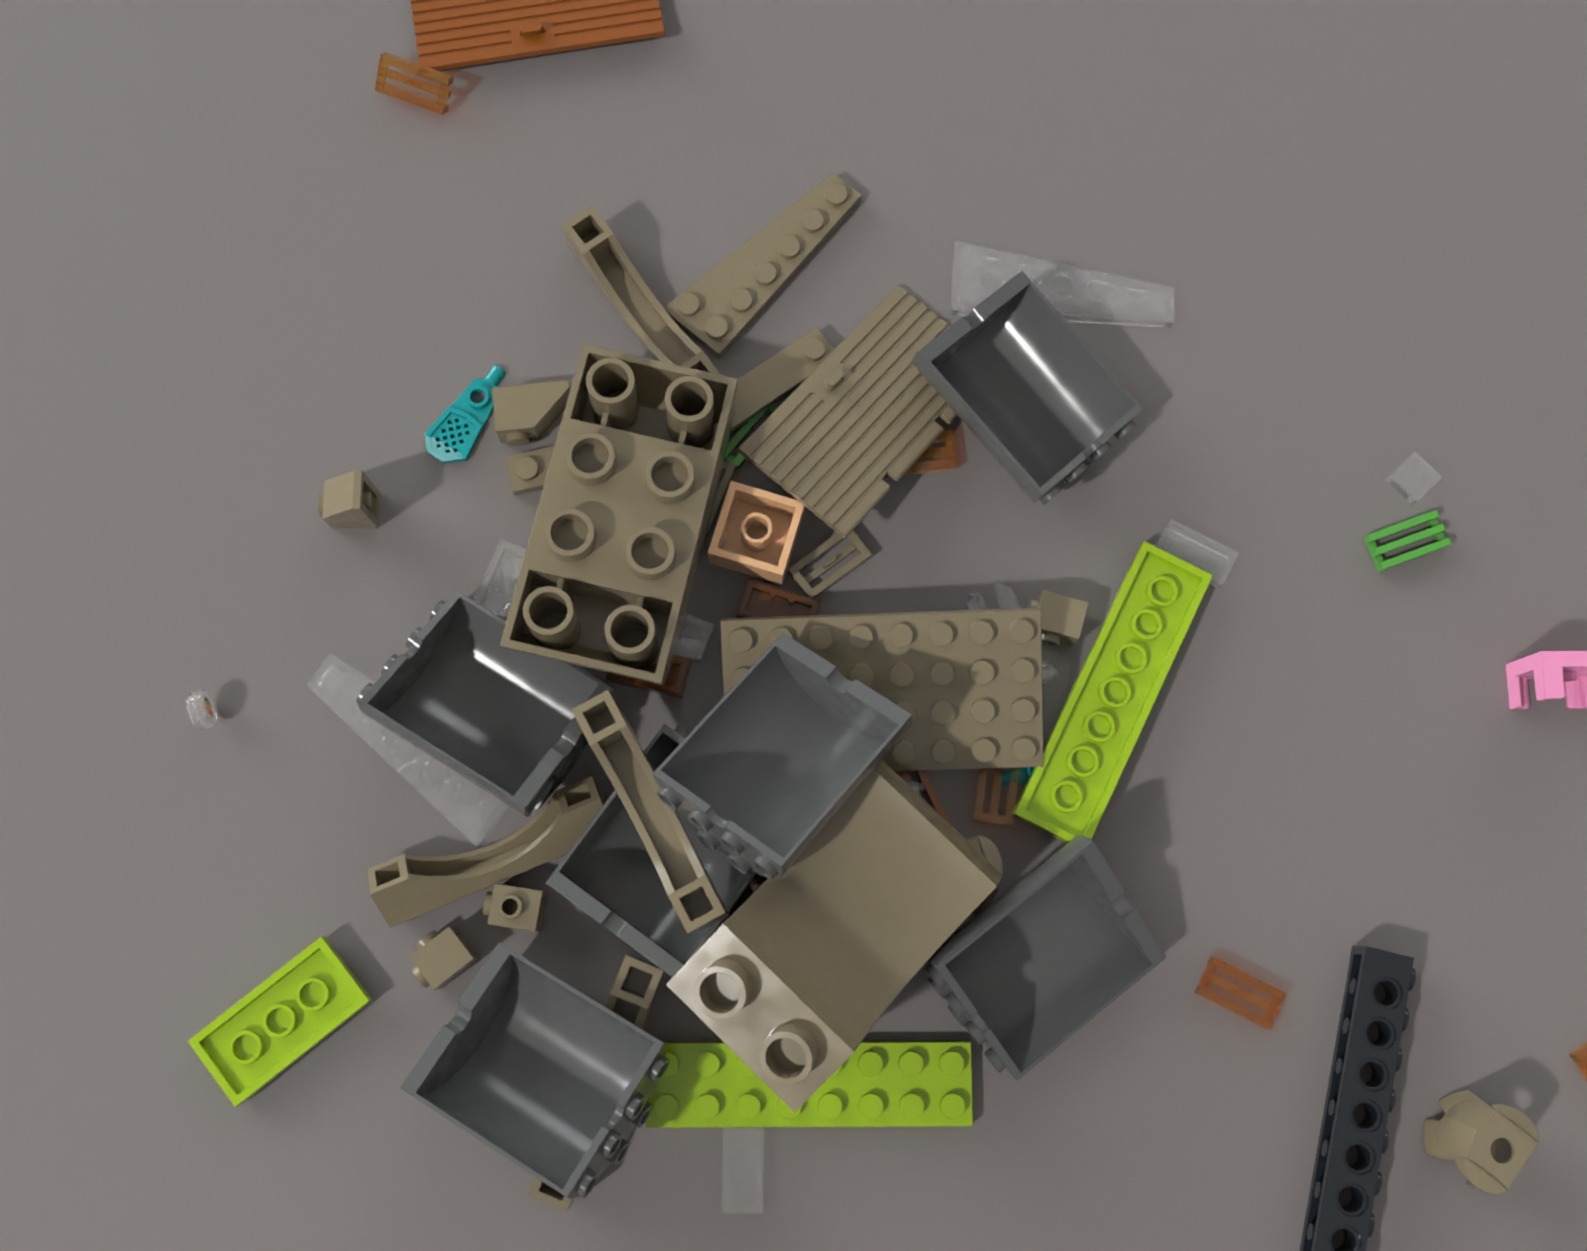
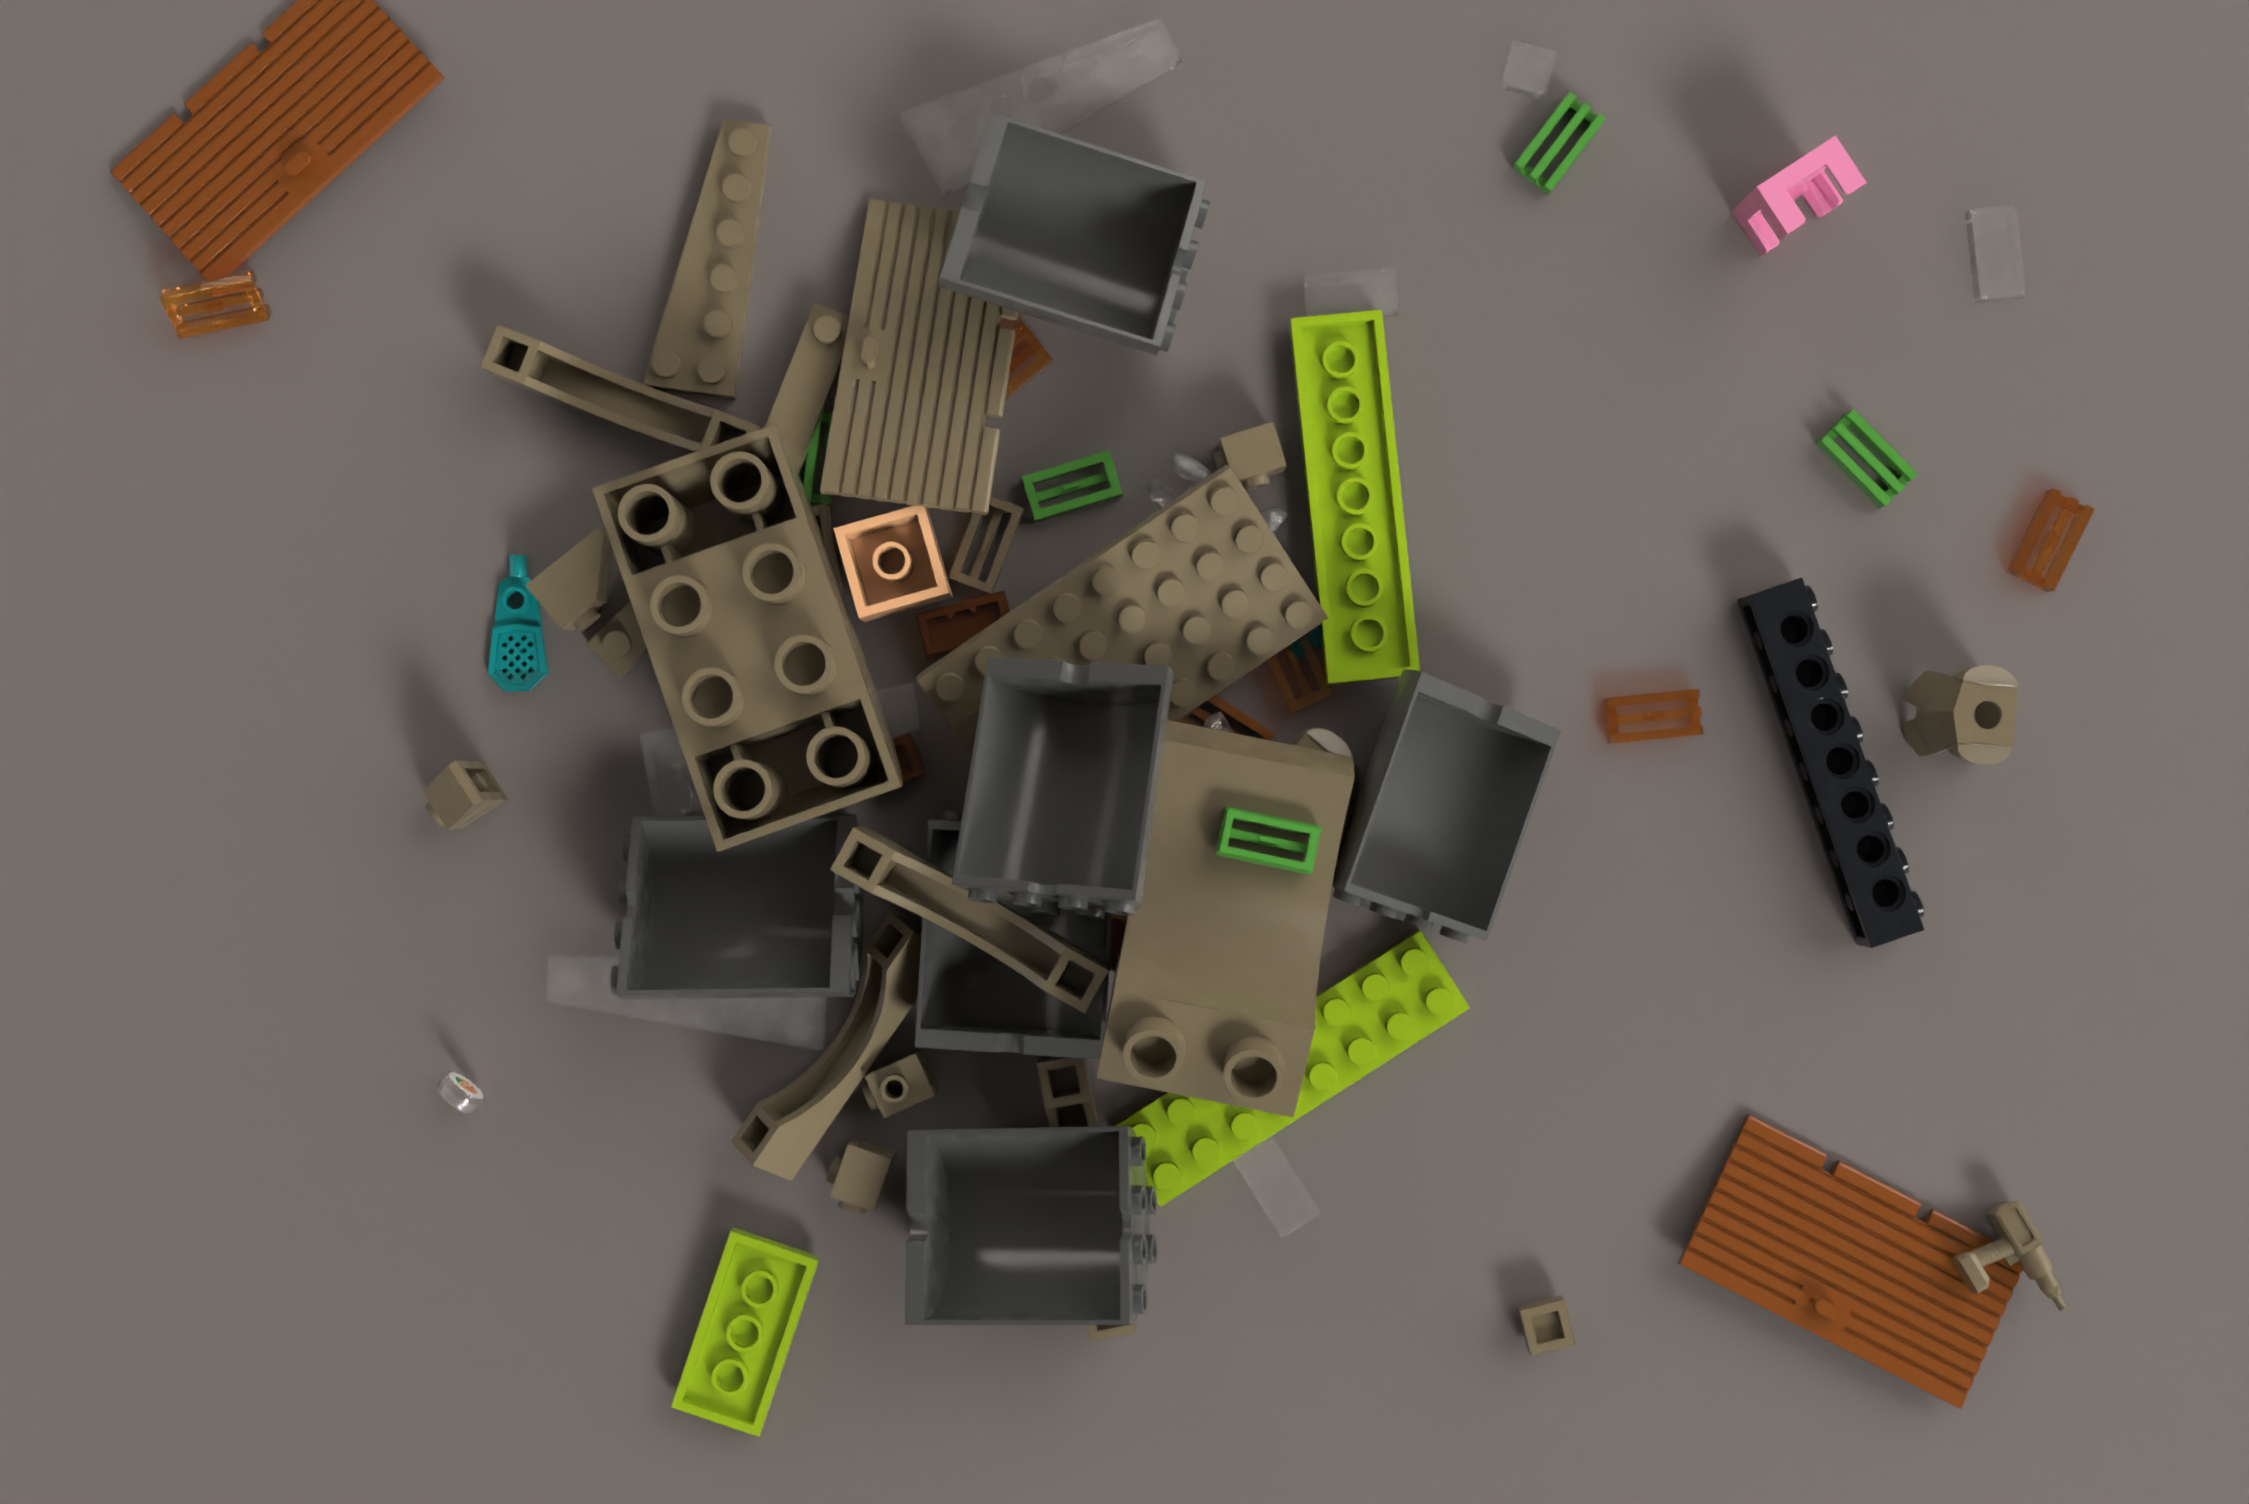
camera: 25 degrees left, 10 degrees up
none -> bright green tile [1022,450,1123,523]
none -> bright green tile [1215,806,1322,875]
none -> bright green tile [1815,409,1918,508]

